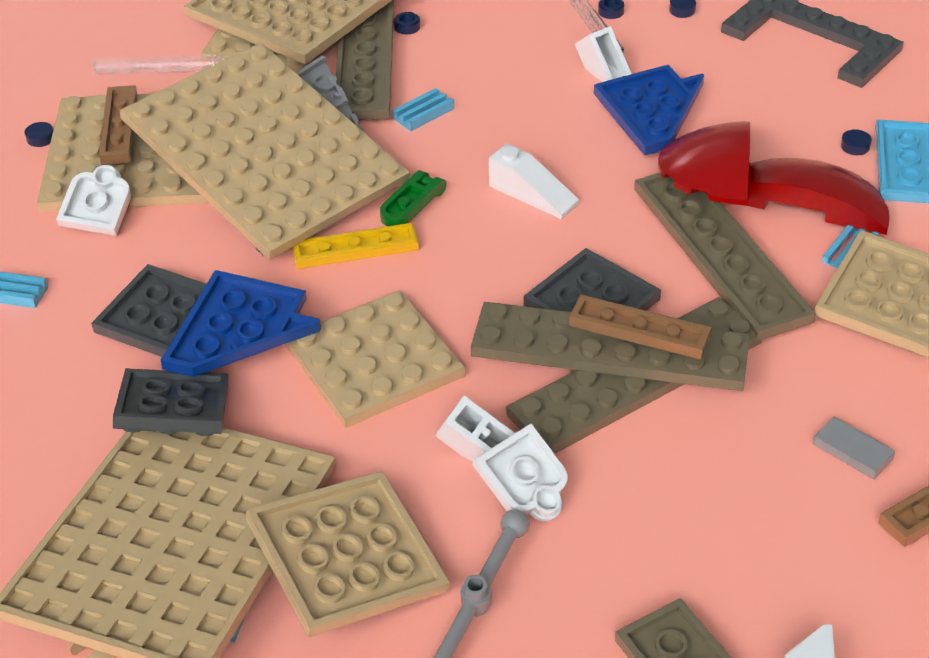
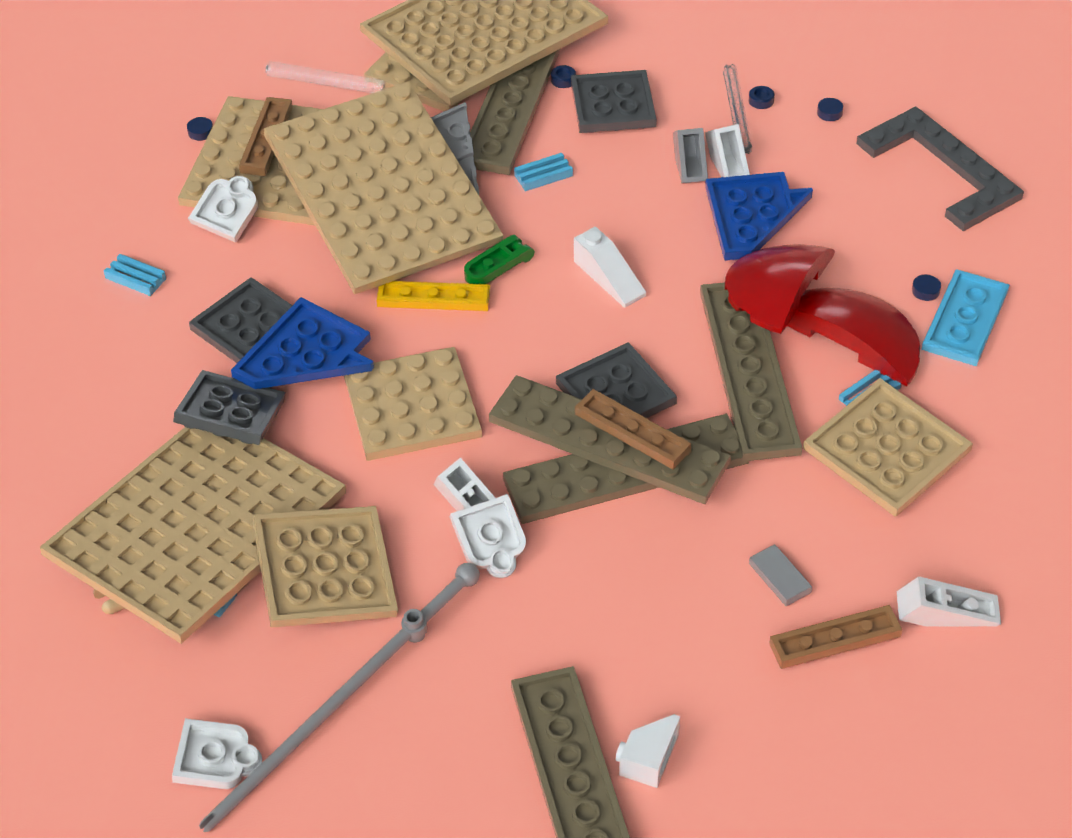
camera: 15 degrees right, 5 degrees up
none -> dark grey plate [571,70,657,133]
none -> light grey slope [672,128,708,183]

